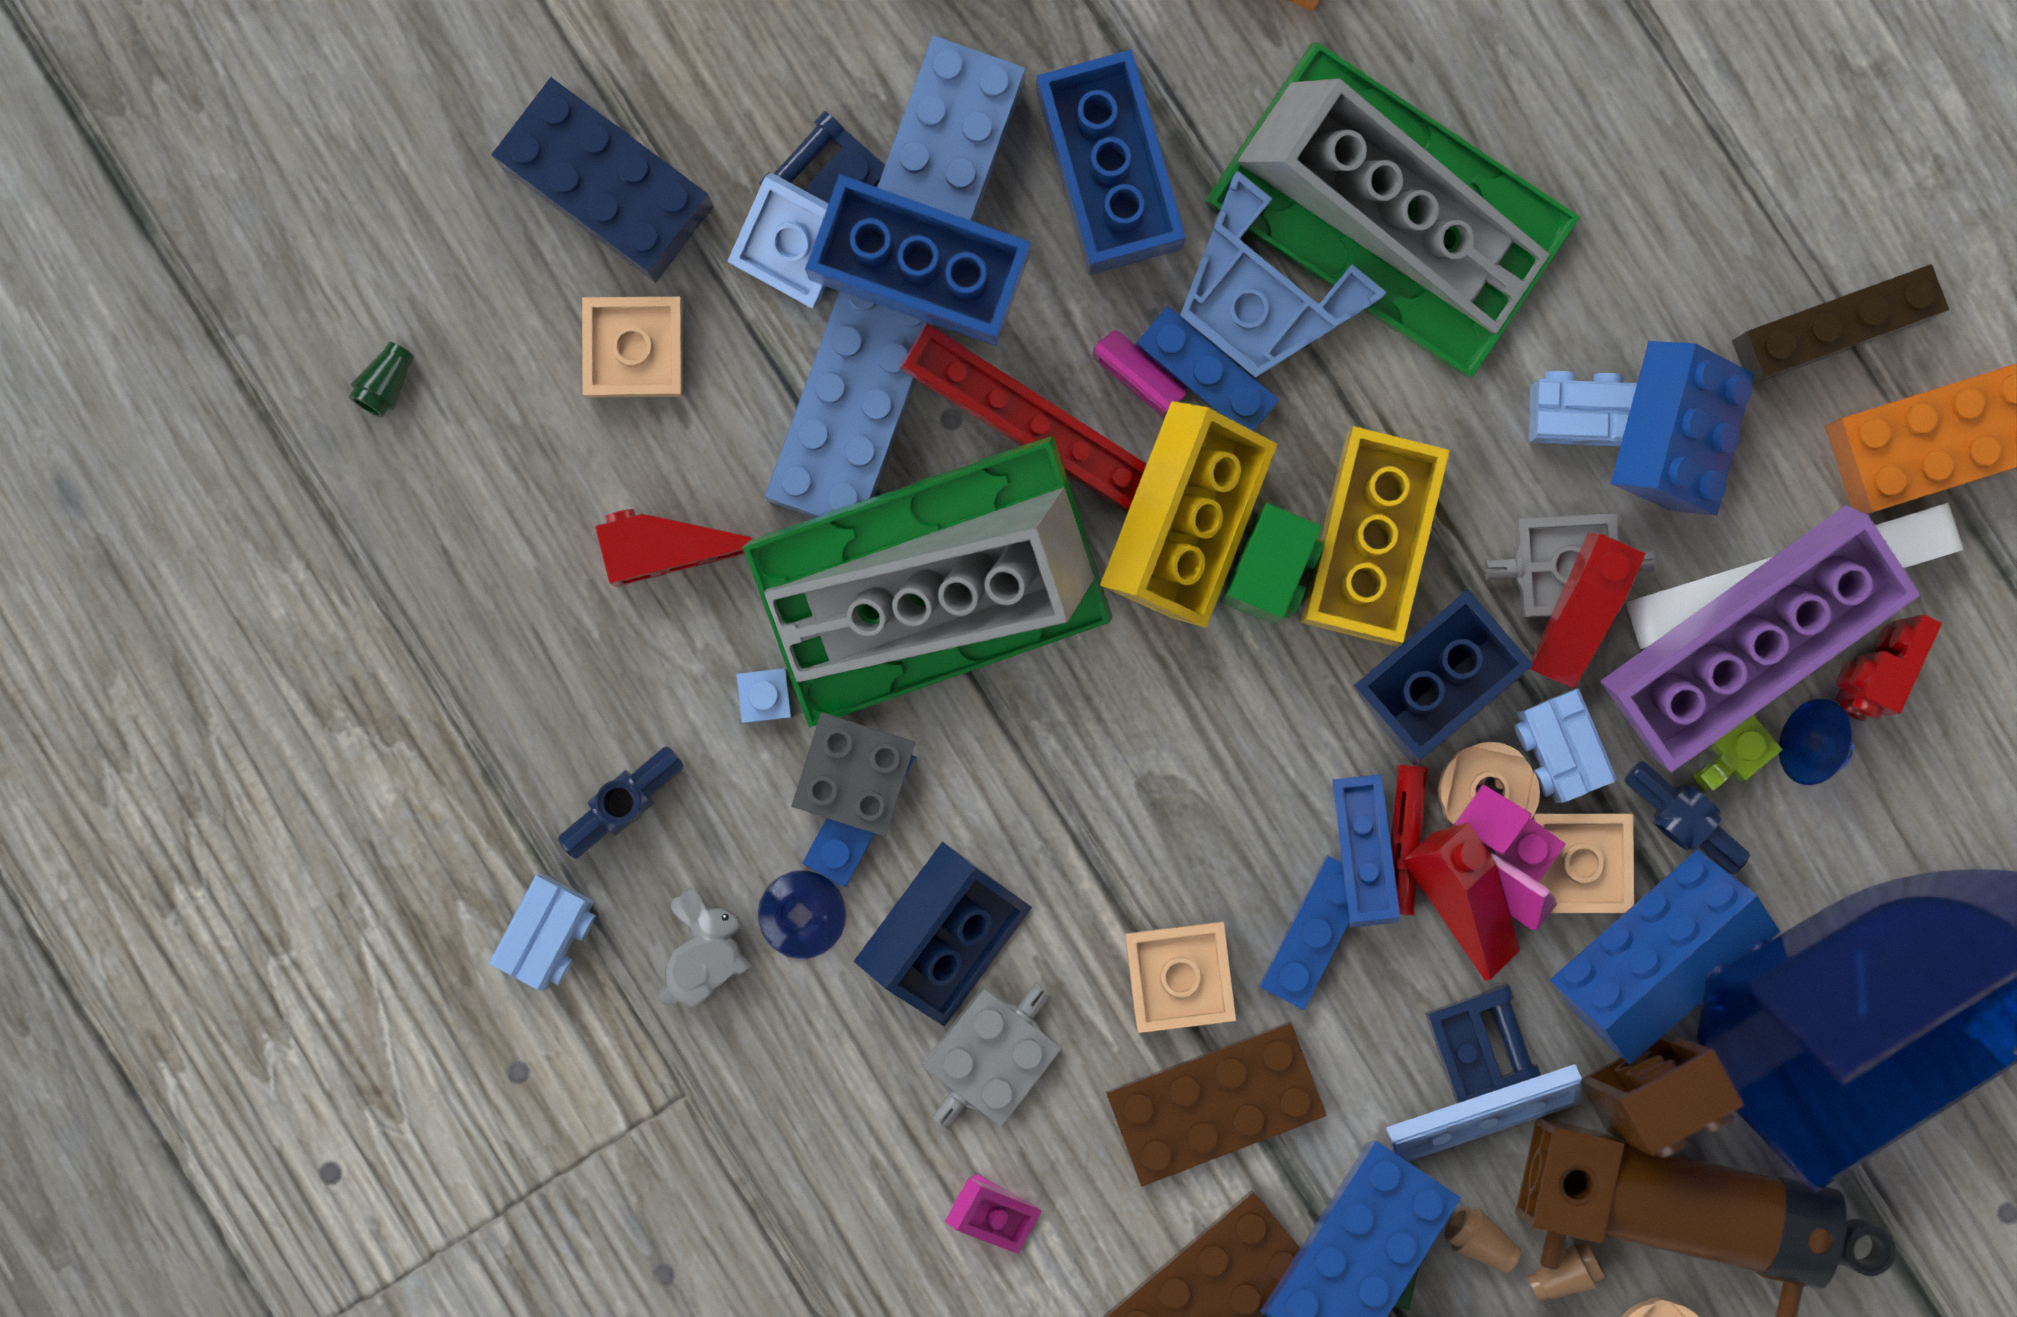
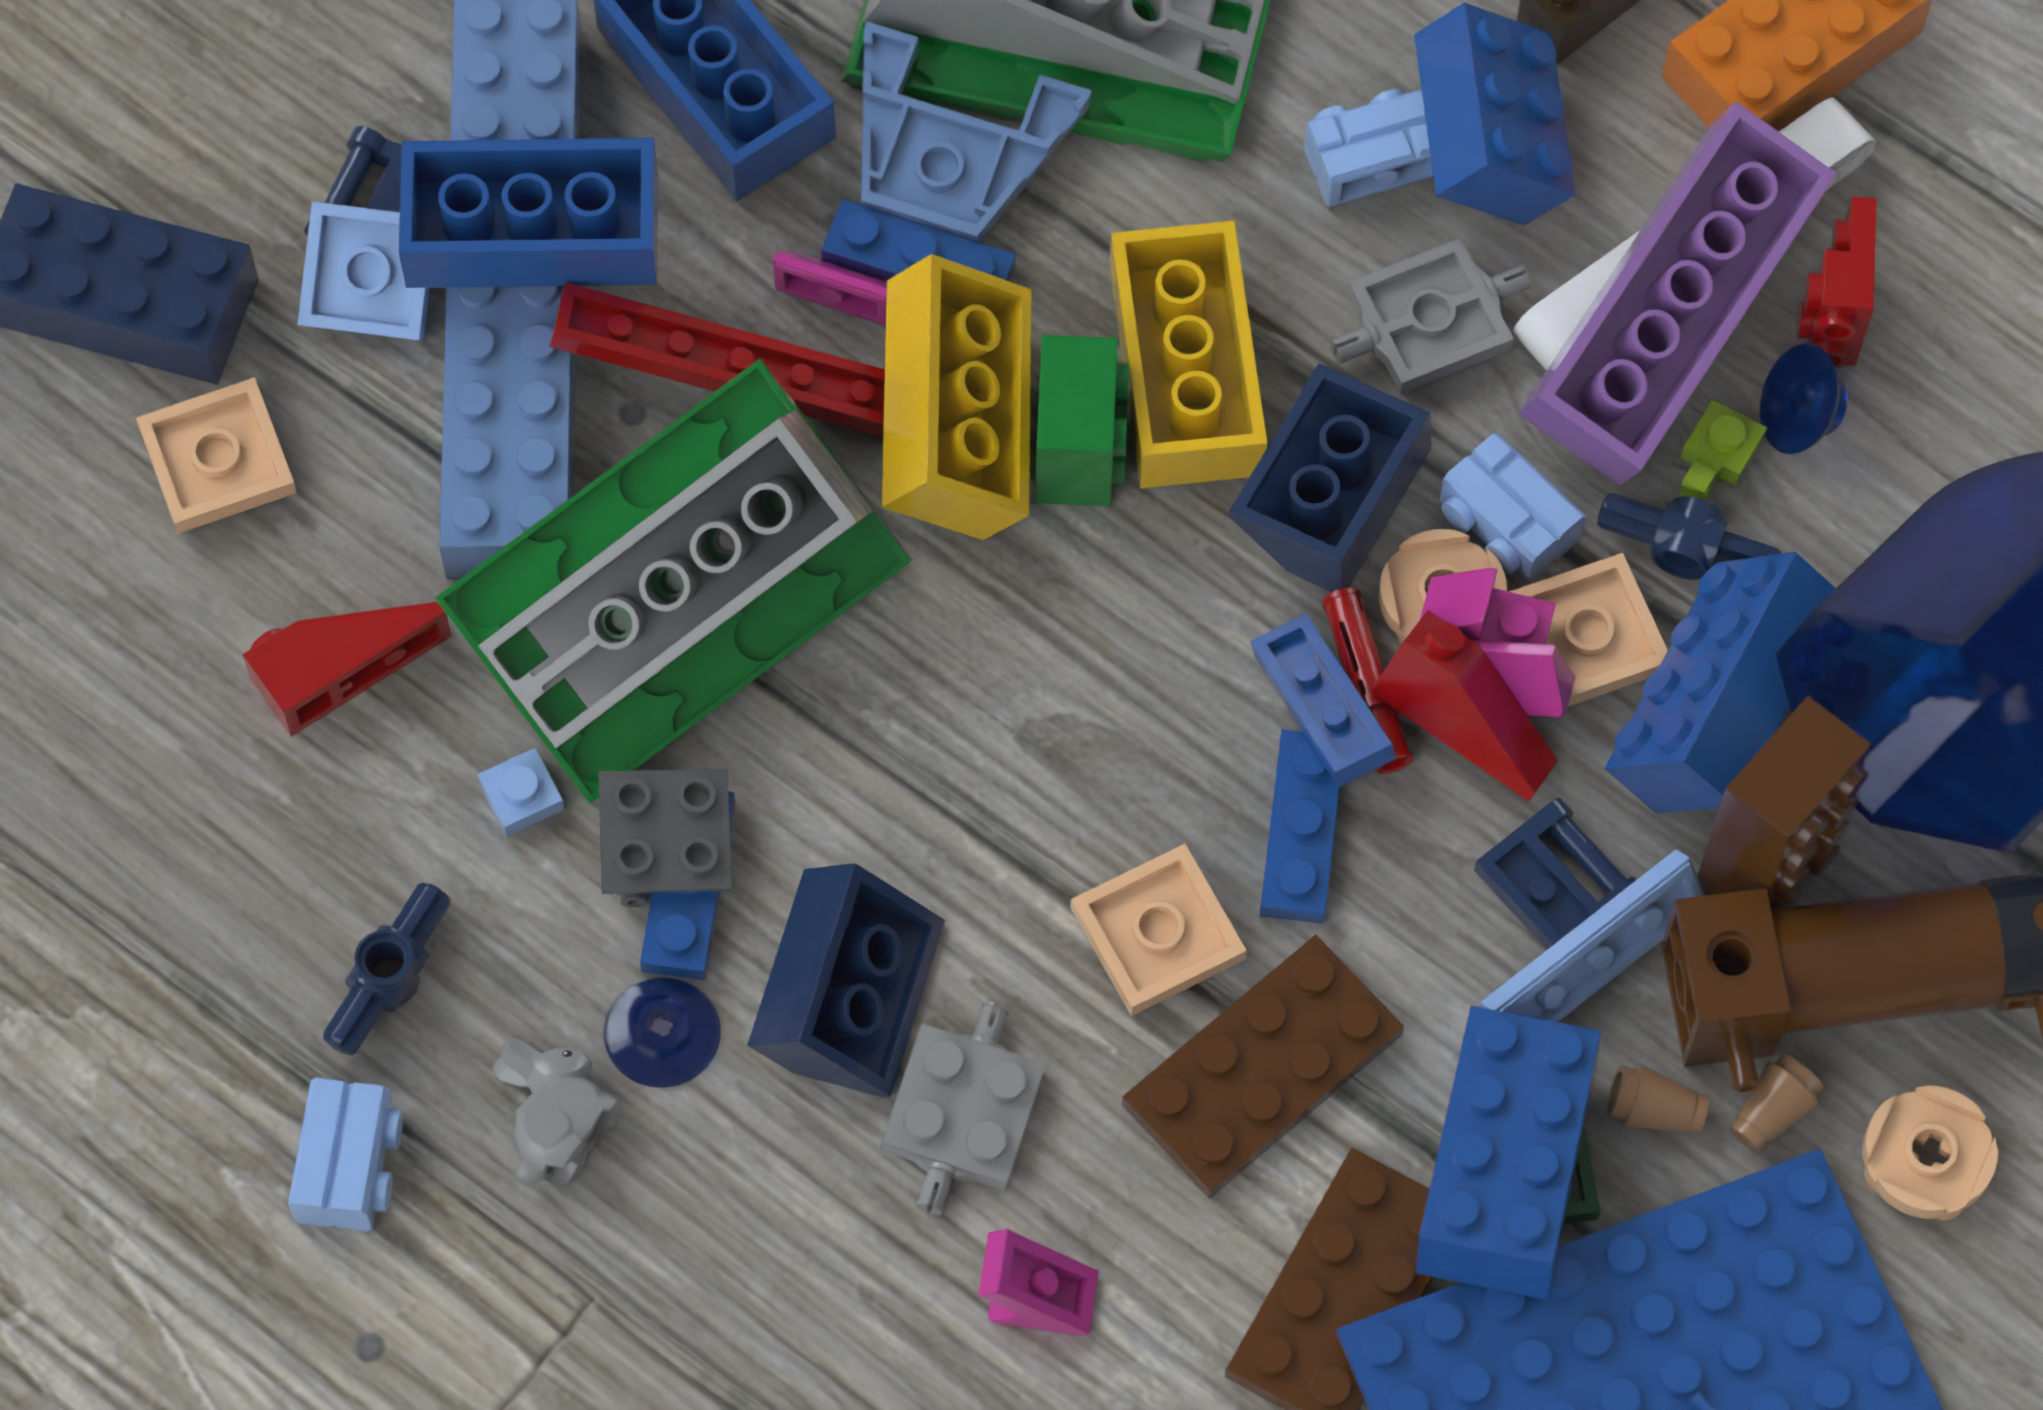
camera: 20 degrees left, 20 degrees down
red slope [1529,533,1646,689] -> none

